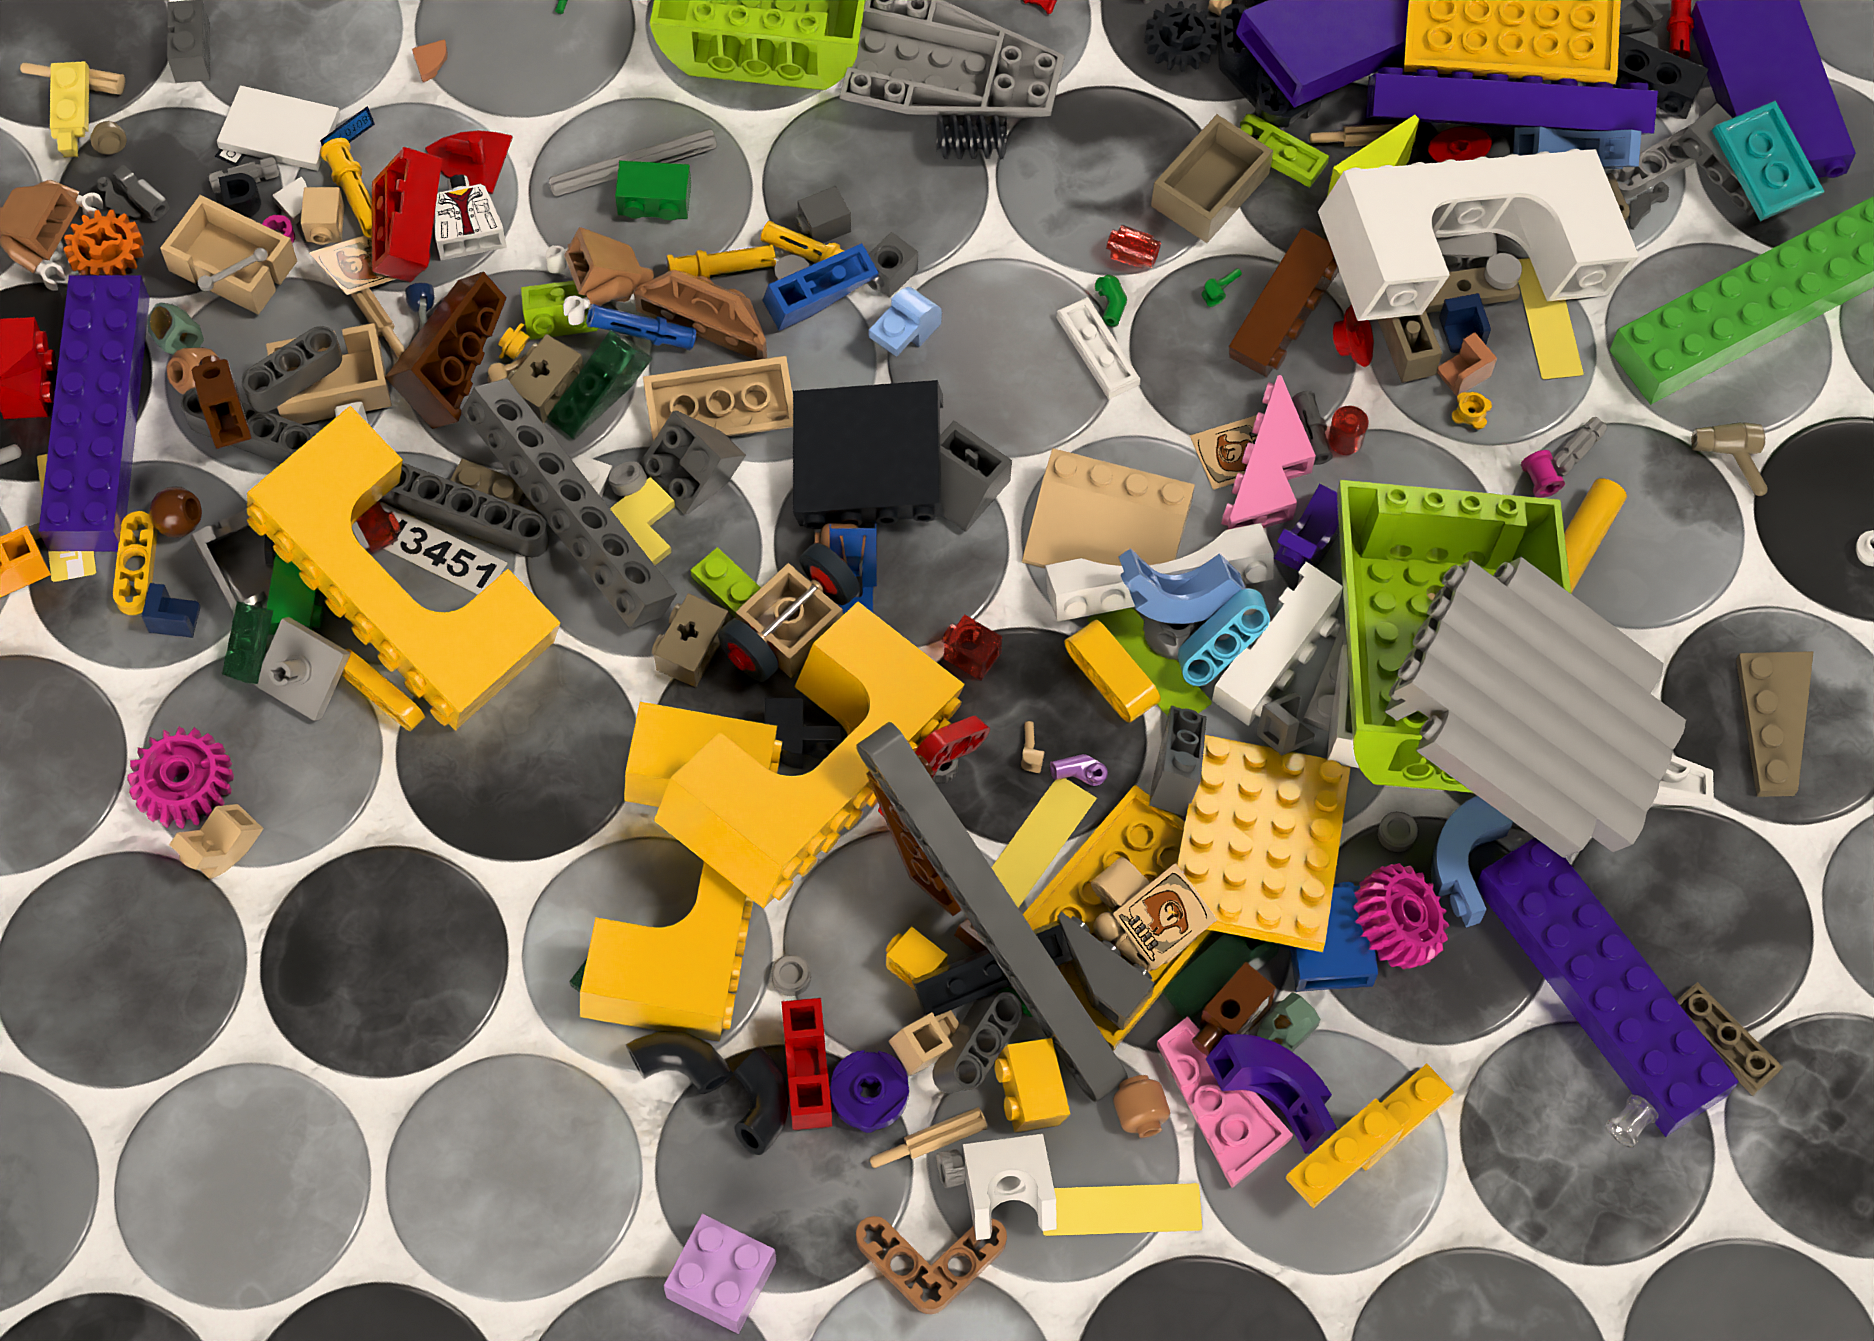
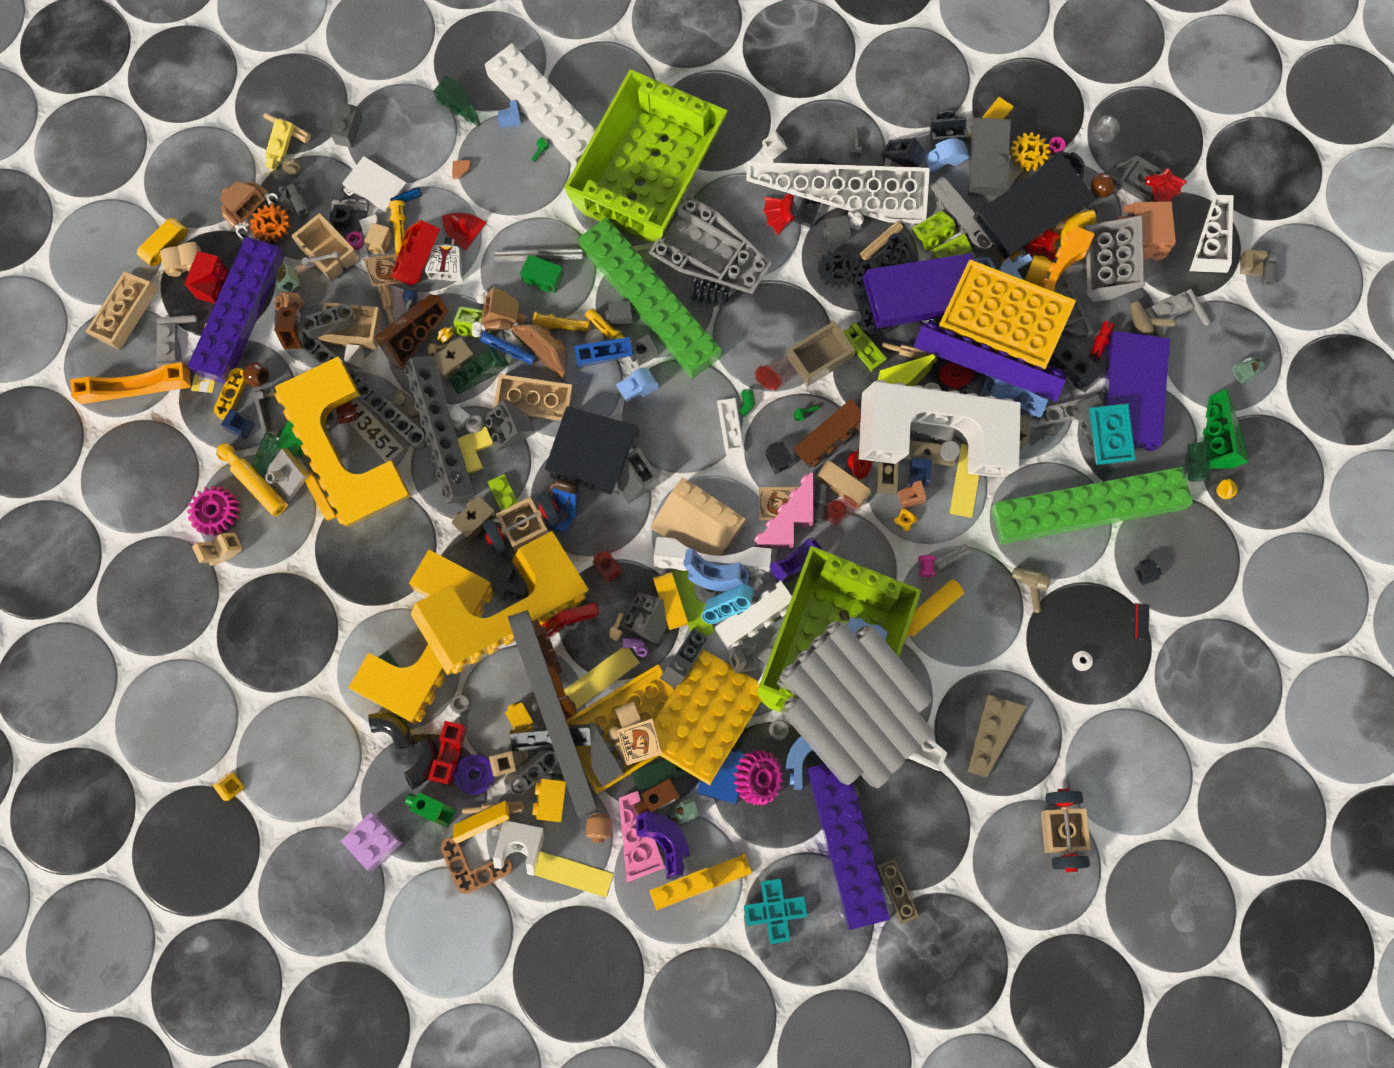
camera: 25 degrees right, 10 degrees up
none -> yellow slope [212,772,245,801]
none -> yellow piece [216,443,288,517]
none -> green torso [405,792,456,828]
none -> yellow tile [453,801,509,843]
none -> bright green brick [578,217,721,379]
none -> dark grey slope [620,592,667,643]
none -> teal plate [743,879,807,944]
none -> black brick [765,442,793,475]
none -> tan beam [816,461,871,508]

